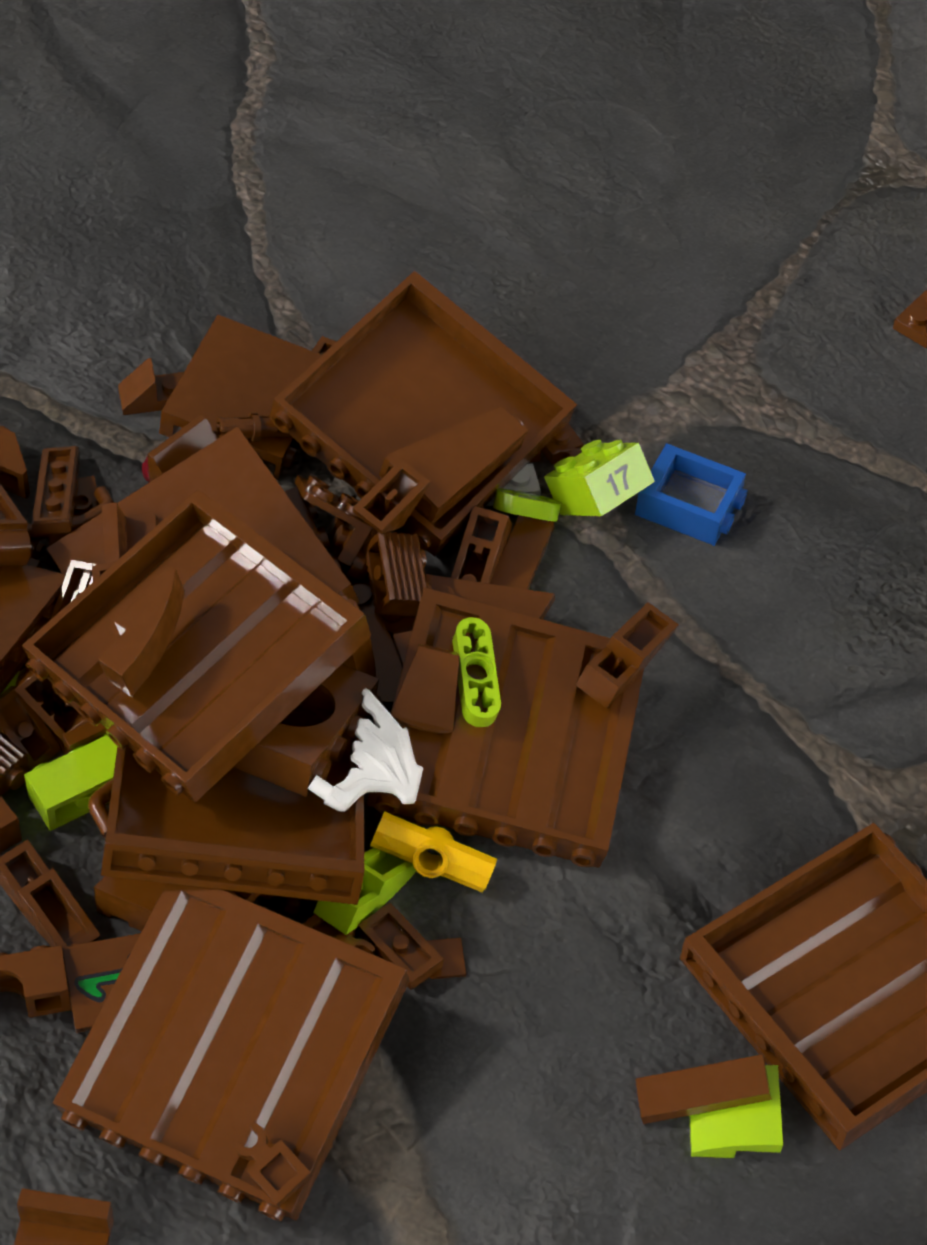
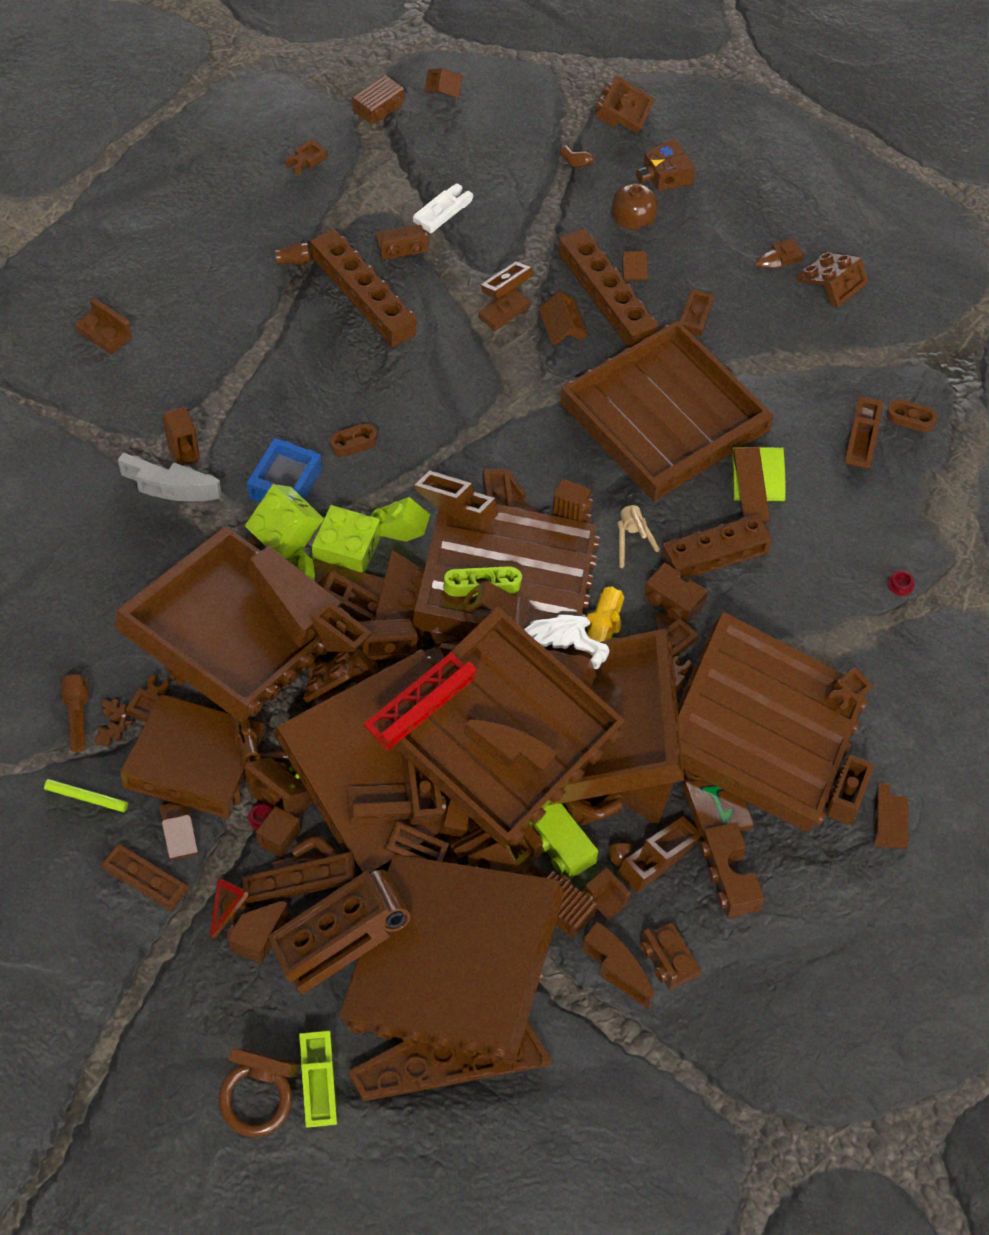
camera: 90 degrees left, 5 degrees up
none -> lime bar [44,779,128,812]
none -> reddish brown piece [60,674,89,752]
none -> reddish brown animal [94,699,133,746]
none -> reddish brown tile [101,843,189,912]
none -> light grey slope [118,453,222,501]
none -> reddish brown brick [162,407,200,466]
none -> piece [210,878,249,939]
none -> reddish brown panel [256,807,301,858]
none -> lime brick [312,505,381,573]
none -> reddish brown beam [330,424,377,457]
none -> red fence [364,652,477,751]
none -> lime slope [371,497,431,542]
none -> reddish brown wing [482,469,537,512]
none -> reddish brown brick [552,479,594,523]
none -> reddish brown hinge [609,843,632,866]
none -> tan plant [617,505,660,568]
none -> reddish brown brick [644,563,708,625]
none -> reddish brown brick [661,514,772,580]
none -> reddish brown brick [826,755,874,825]

